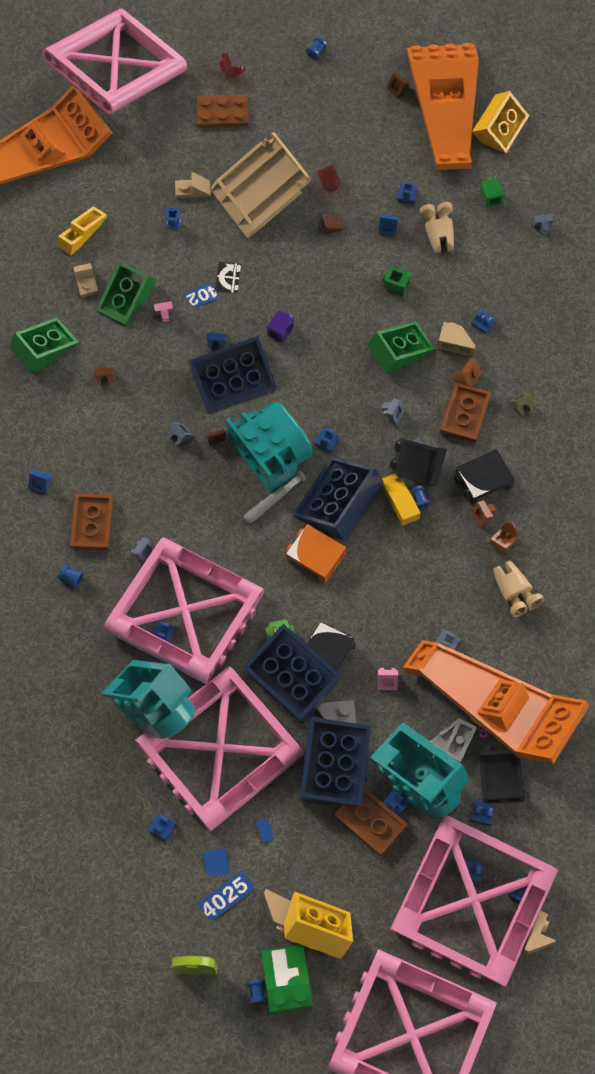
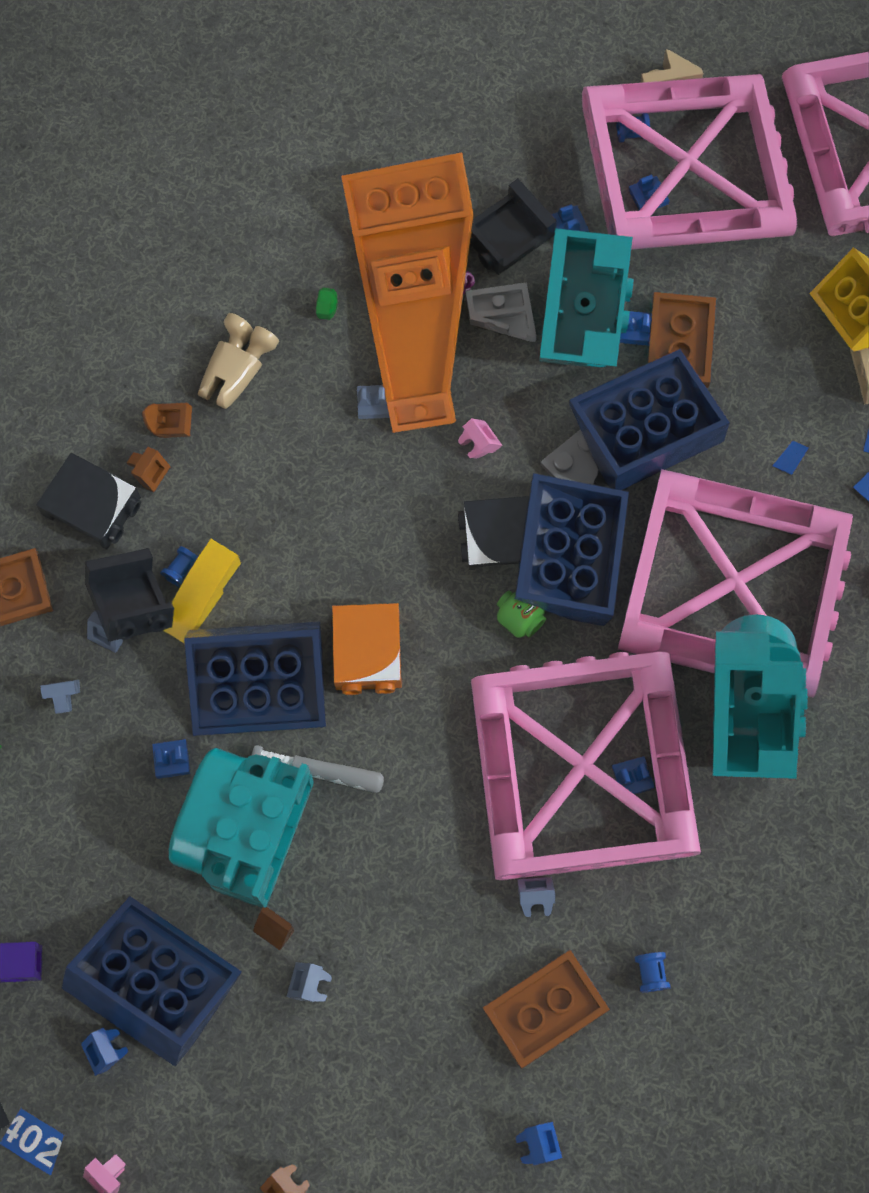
camera: 125 degrees left, 5 degrees up
none -> green tile [316,287,338,320]

